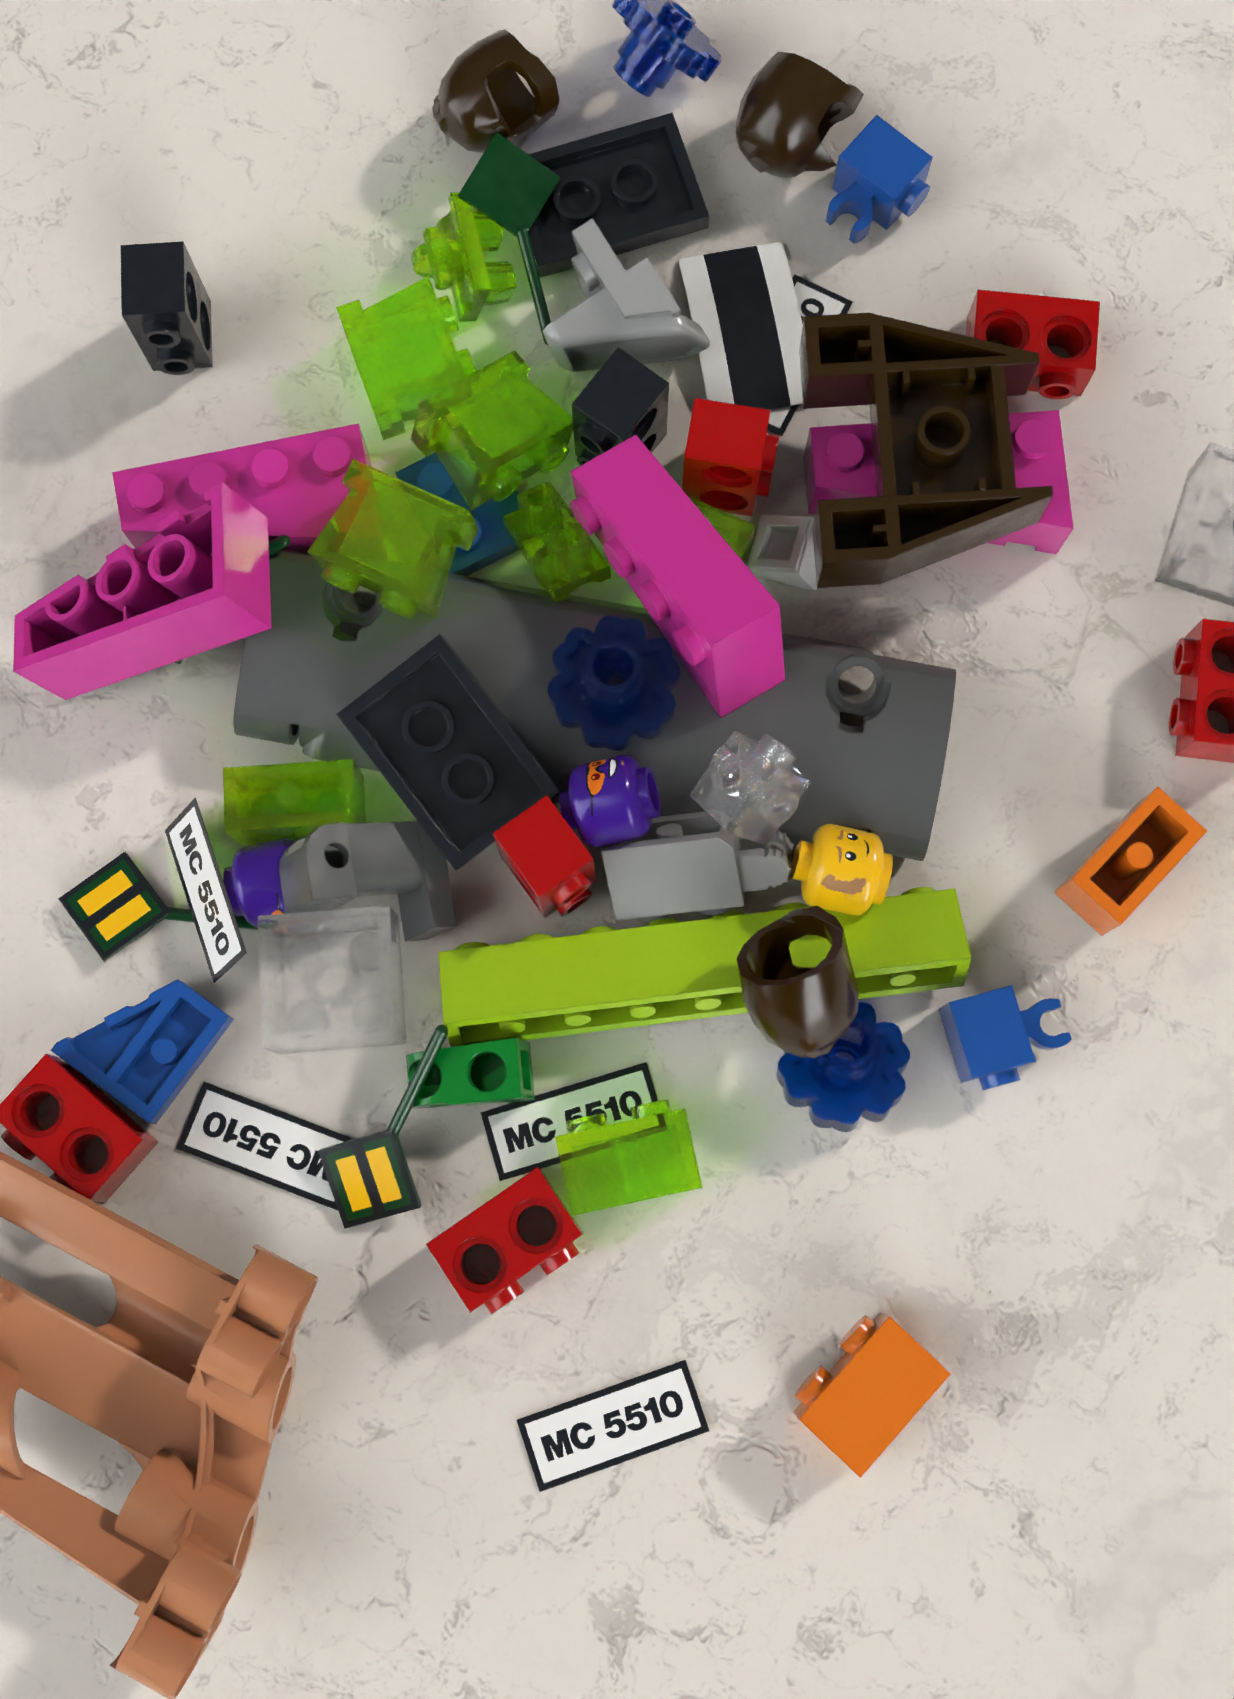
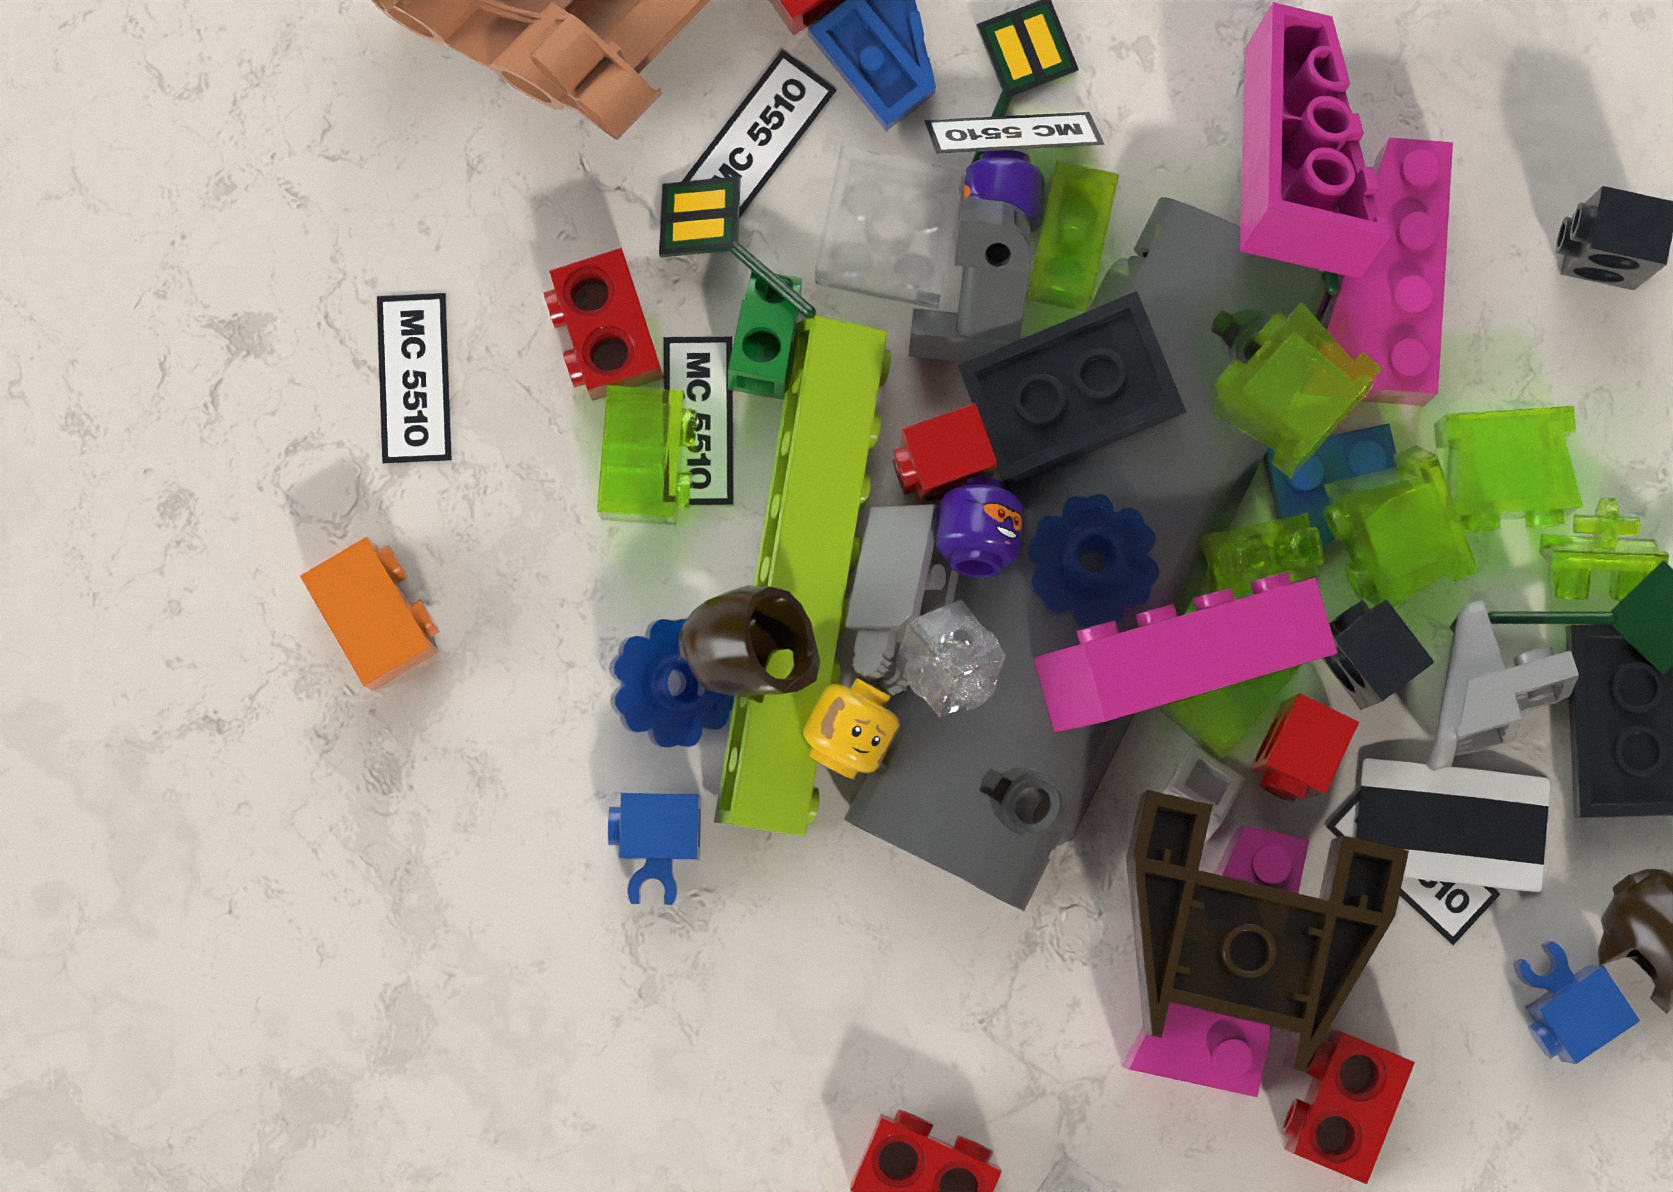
camera: 105 degrees right, 5 degrees up
orange brick [1054,787,1207,936] -> none

